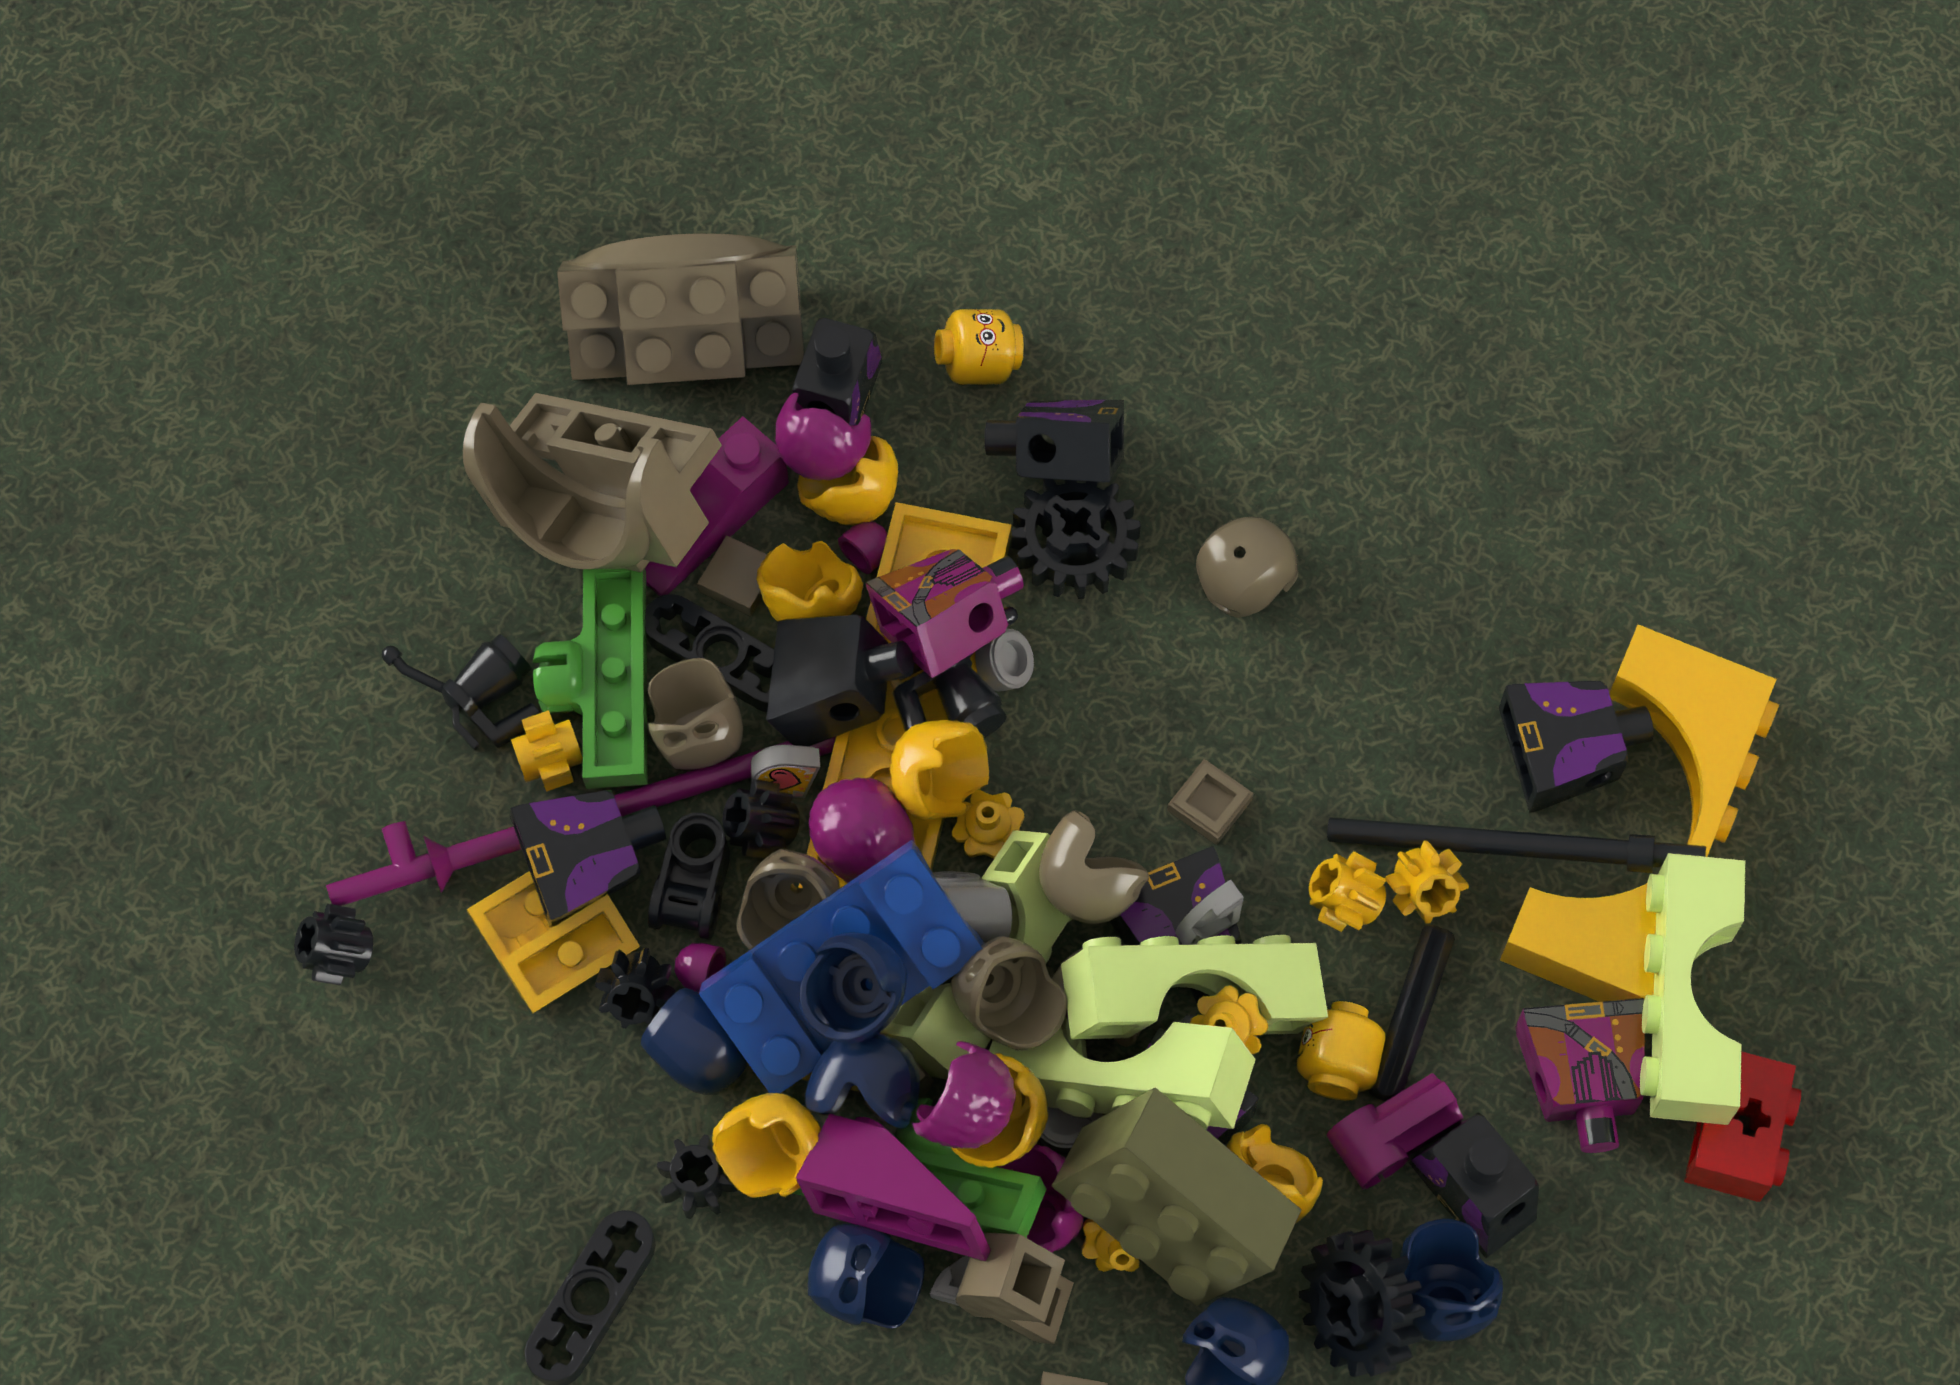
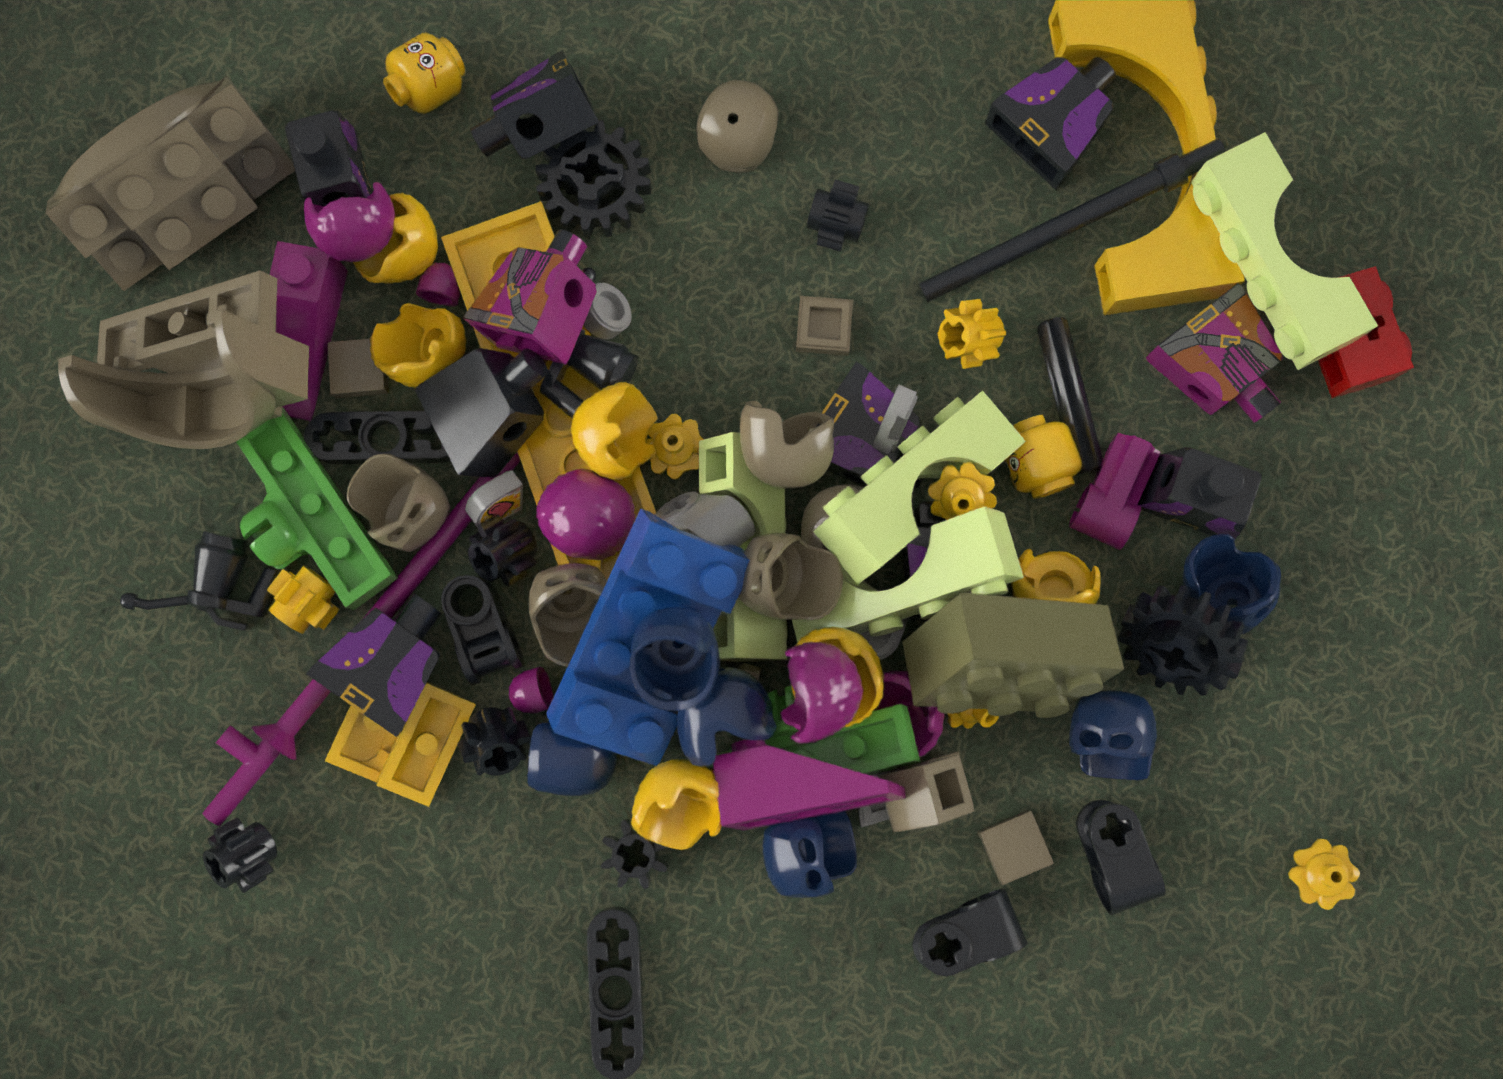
camera: 30 degrees left, 15 degrees up
yellow gear [1385,841,1469,924] -> none
none -> black gear [807,179,869,252]

